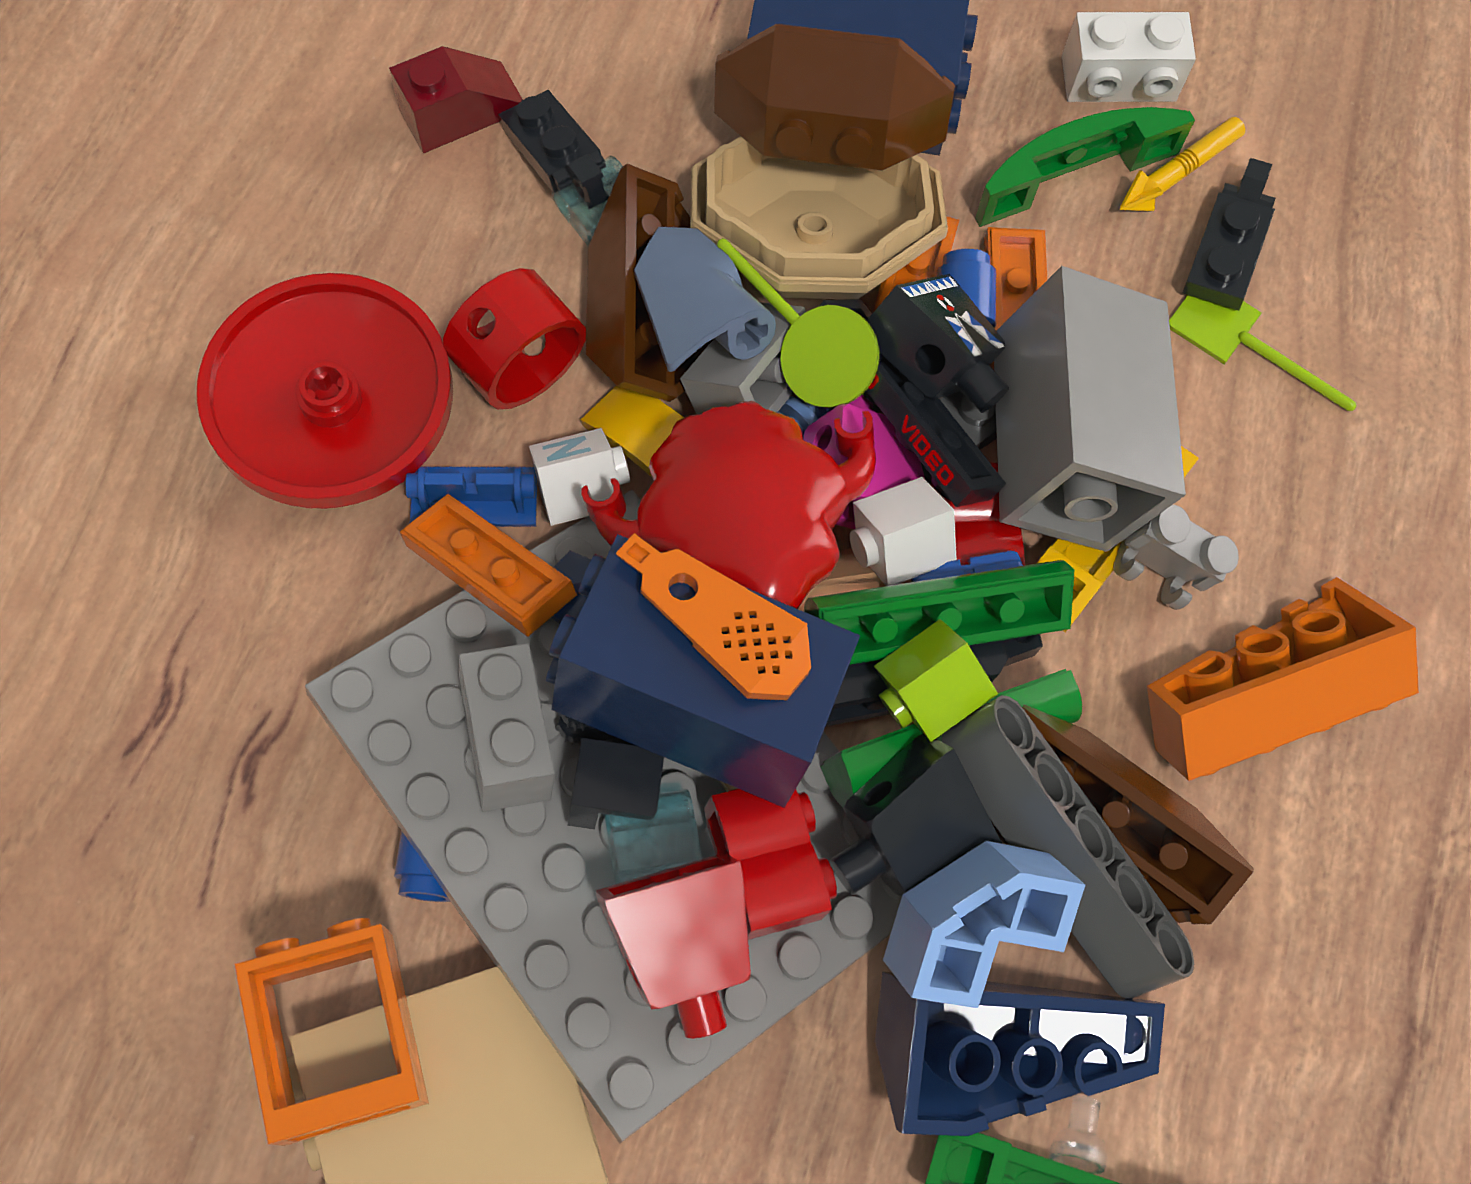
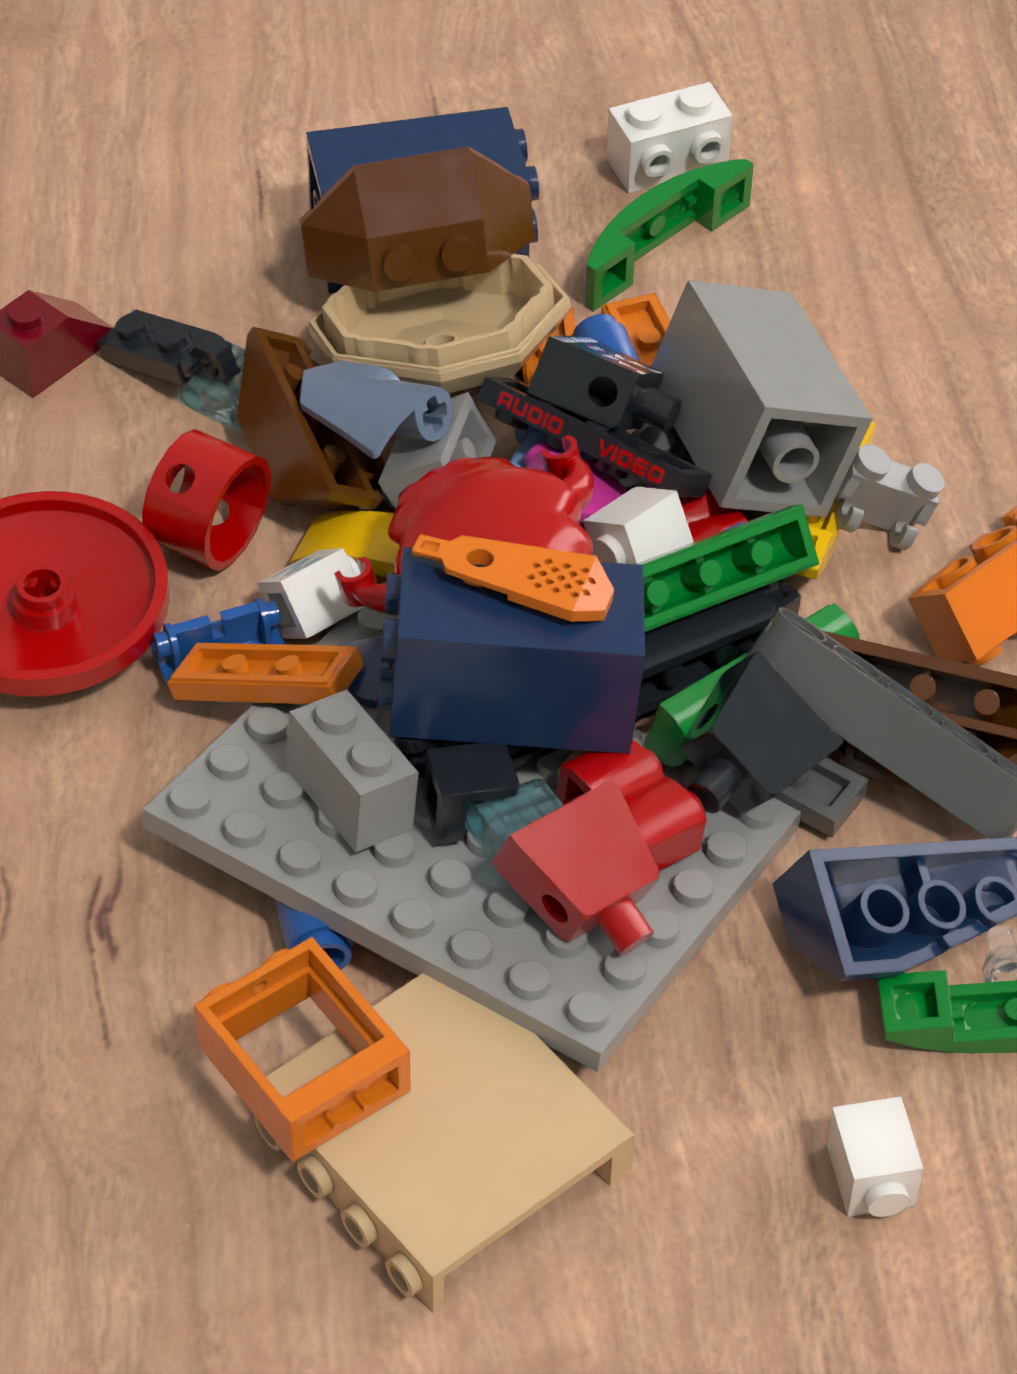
camera: 15 degrees left, 20 degrees down
lime piece [717,238,879,408] -> none
lime brick [874,619,998,742] -> none
light blue brick [883,841,1085,1008] -> none
yellow piece [1120,117,1246,211] -> none
lime piece [1169,295,1356,411] -> none
black hinge [1183,158,1276,311] -> none

